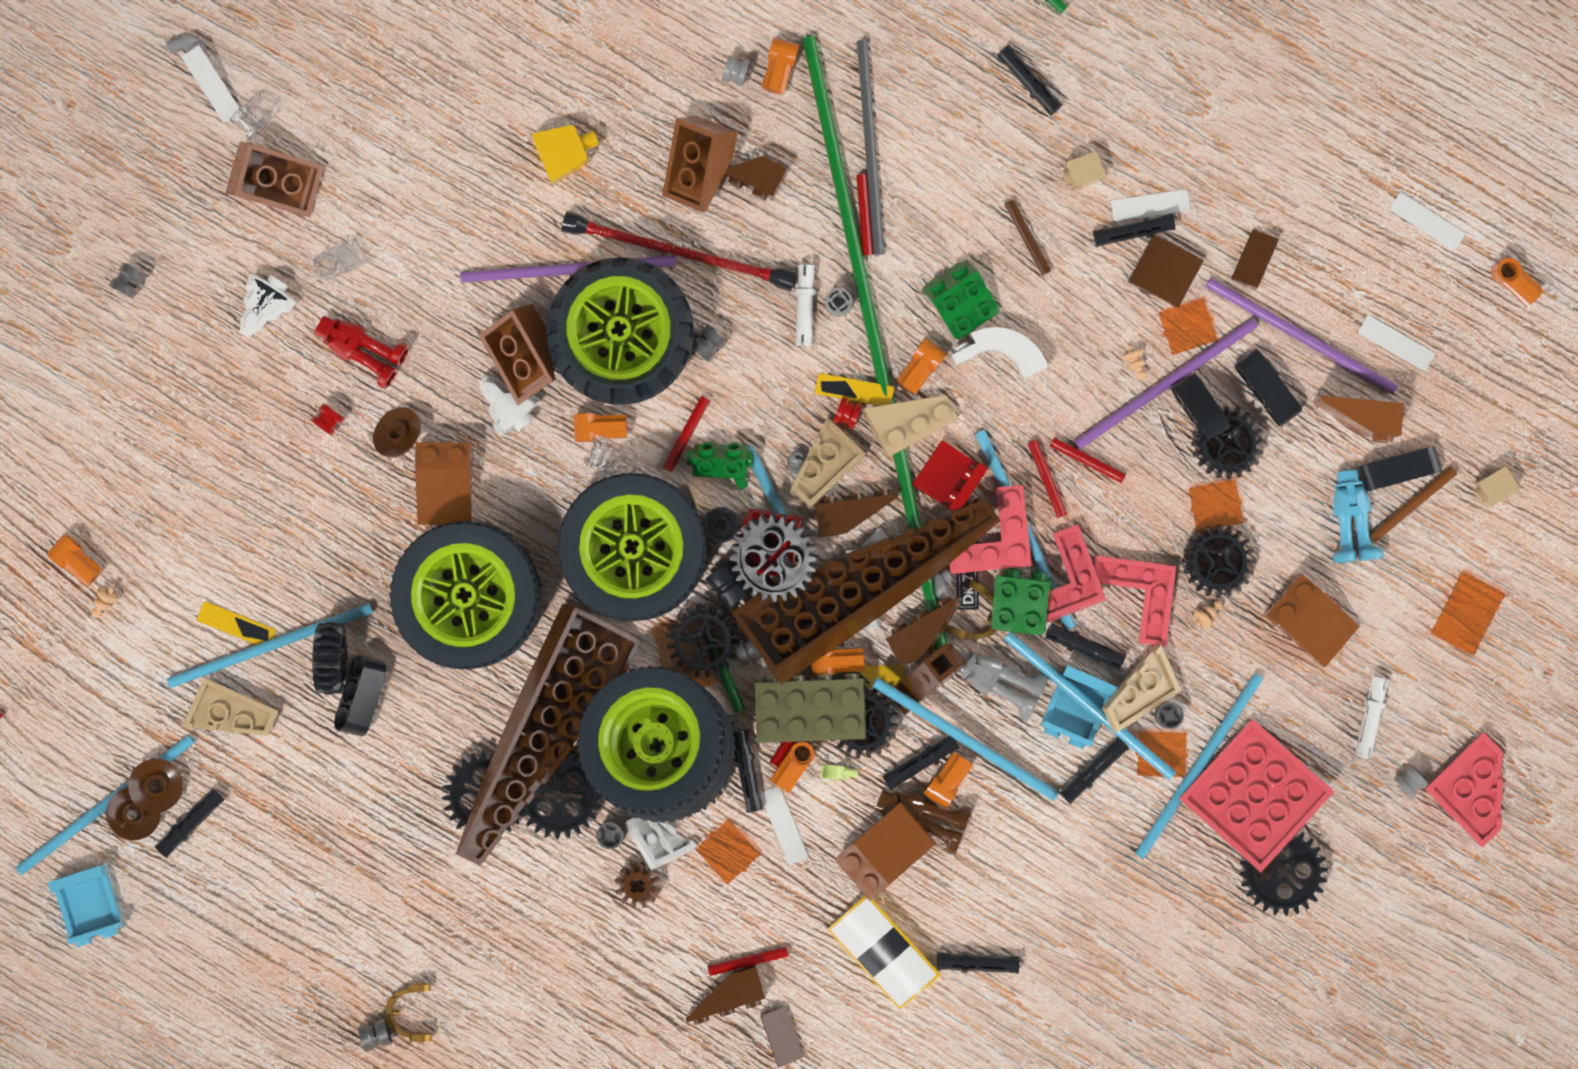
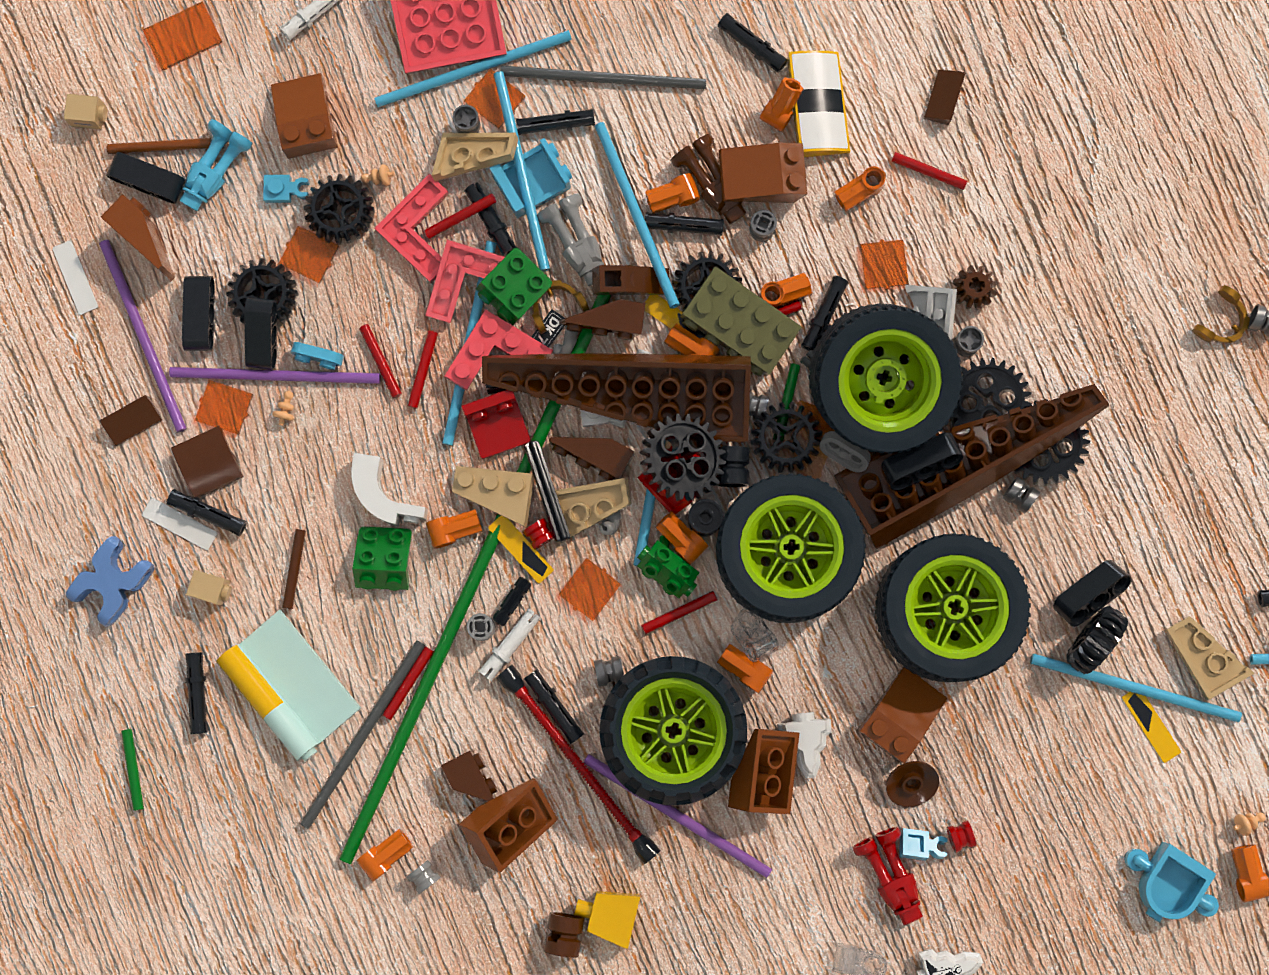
camera: 145 degrees left, 5 degrees down
reddish brown slope [686,965,766,1025] -> none
white sticker [760,786,809,866] -> none
yellowish green piece [820,765,858,780] -> none
none -> medium blue piece [66,536,154,627]
none -> light aqua door [216,610,361,762]
none -> medium azure plate [263,175,310,203]
none -> medium azure plate [290,342,344,370]
none -> red bar [424,193,496,239]
none -> black axle [493,577,531,626]
none -> dark grey piece [500,66,706,89]
none -> black axle [524,441,570,542]
none -> black pin [524,669,584,744]
none -> reddish brown wheel [544,912,585,958]
none -> clear orange piece [558,558,621,621]
none -> orange piece [655,511,709,565]
none -> flat silver wheel [749,210,777,242]
none -> orange piece [759,77,804,132]
none -> light grey plate [820,431,871,472]
none -> orange piece [834,166,885,212]
none -> black beam [881,433,963,491]
none -> plate [899,828,947,861]
none -> flat silver wheel [1003,477,1040,514]
none -> medium azure piece [1124,842,1219,923]

